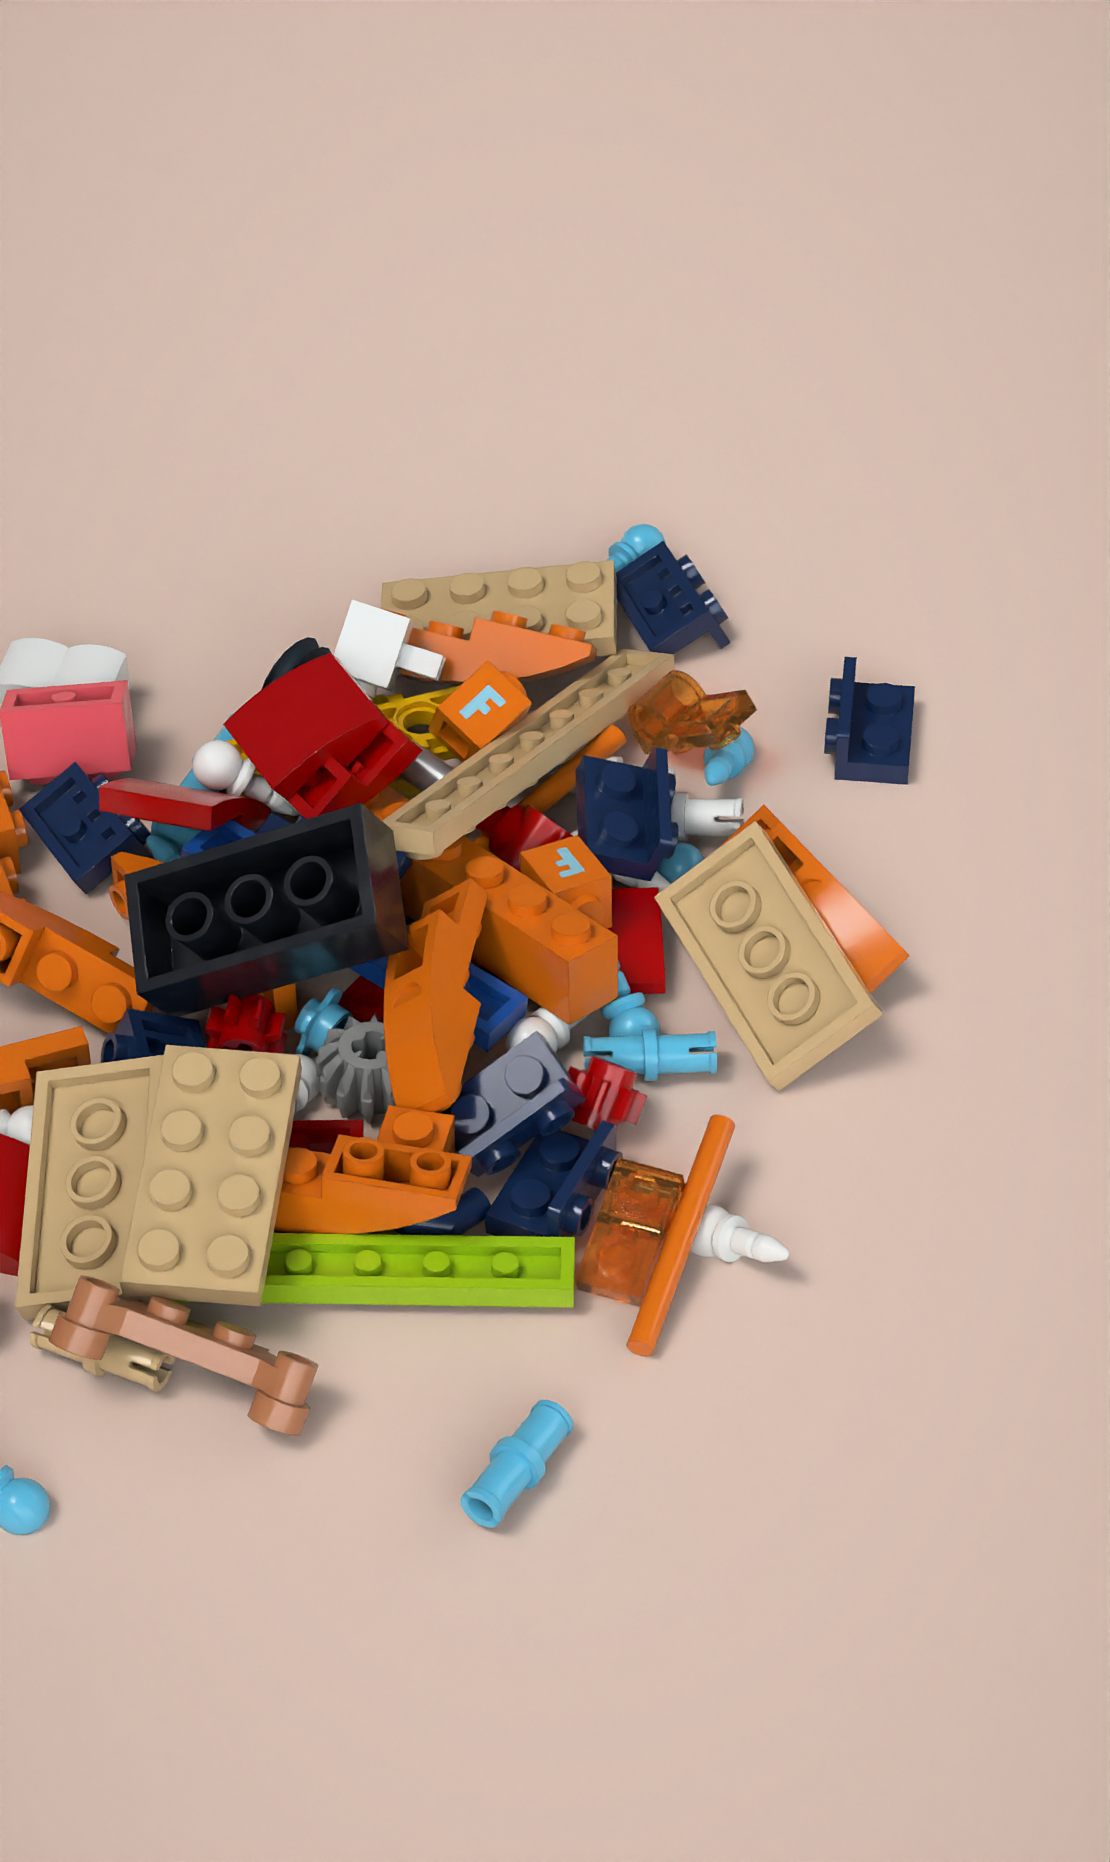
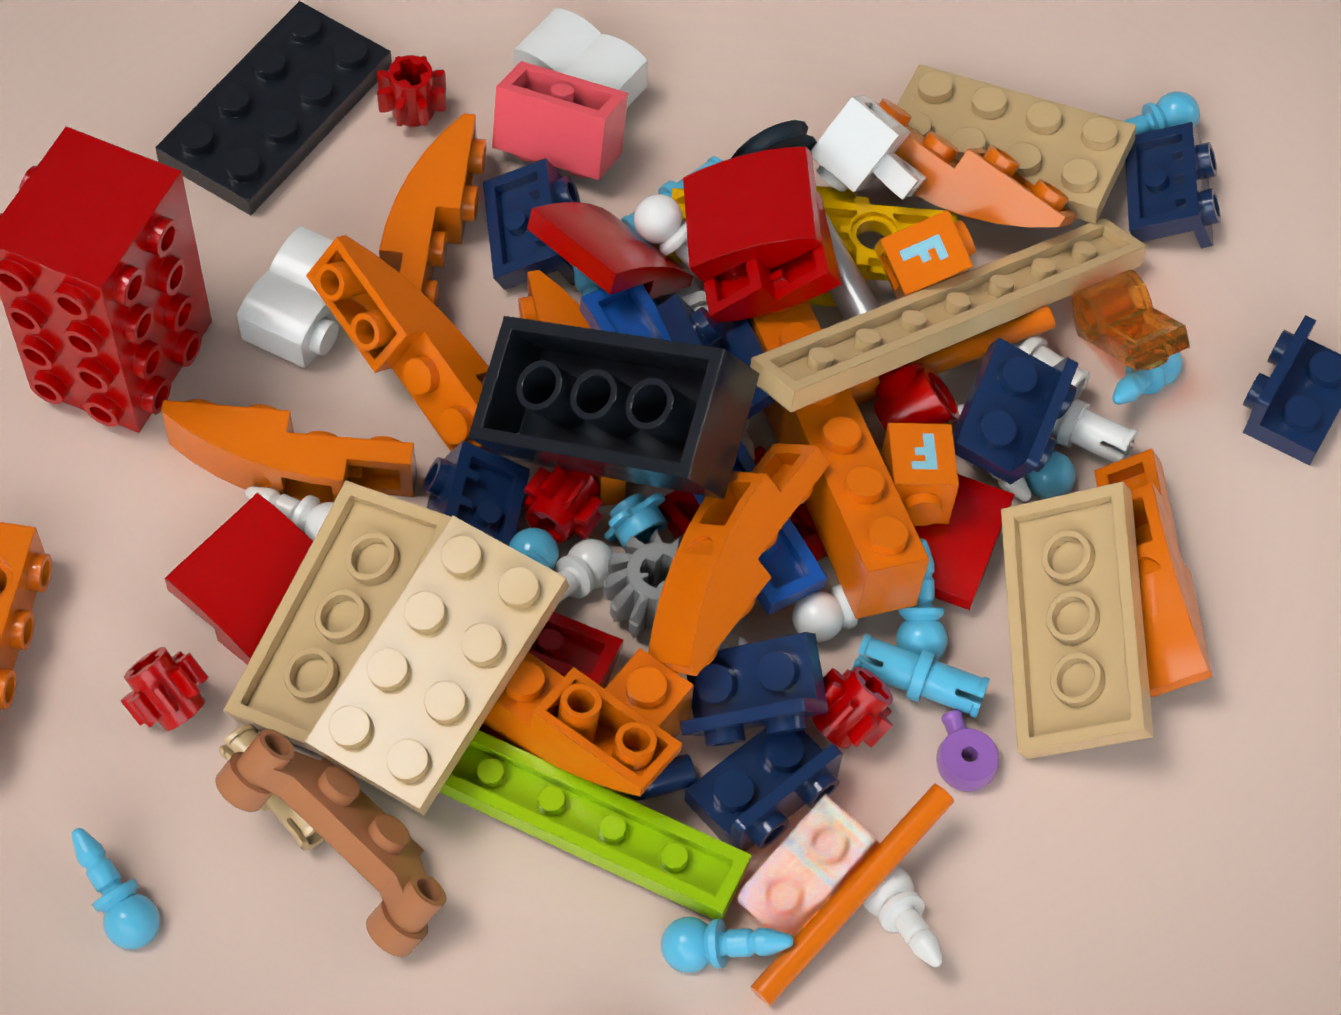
camera: 20 degrees right, 15 degrees up
none -> medium azure bar [661,917,794,973]
none -> medium lavender piece [936,710,999,792]

